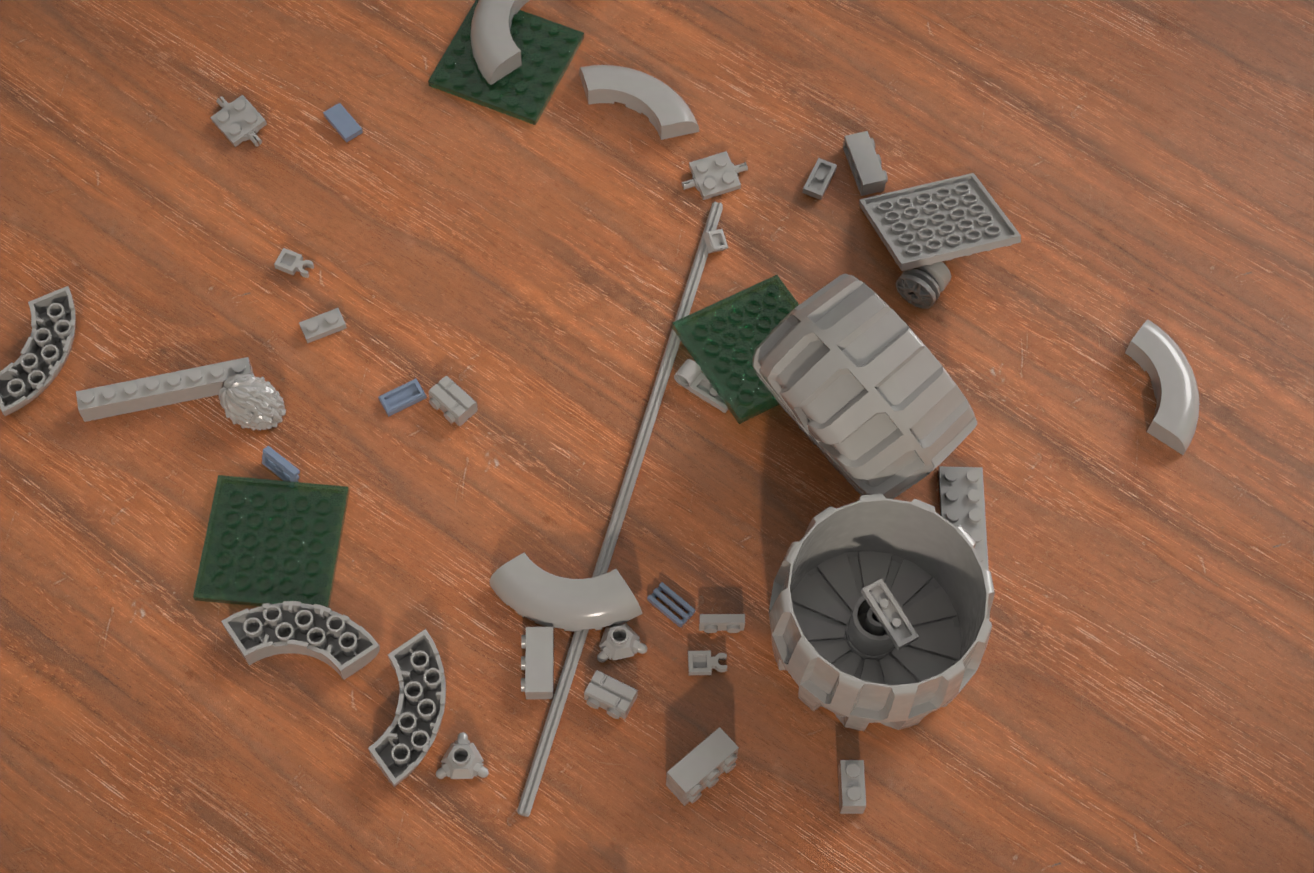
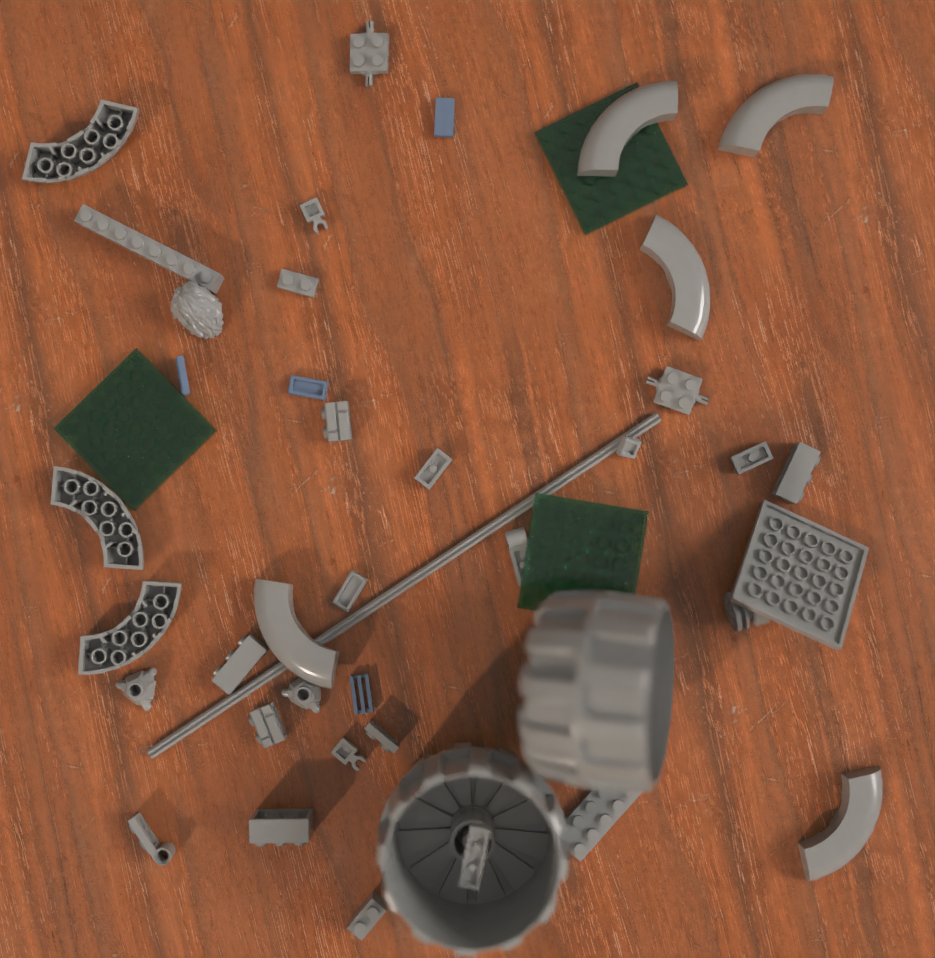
camera: 45 degrees right, 25 degrees up
none -> light grey tile [332,570,368,612]
none -> light grey plate [414,448,453,490]

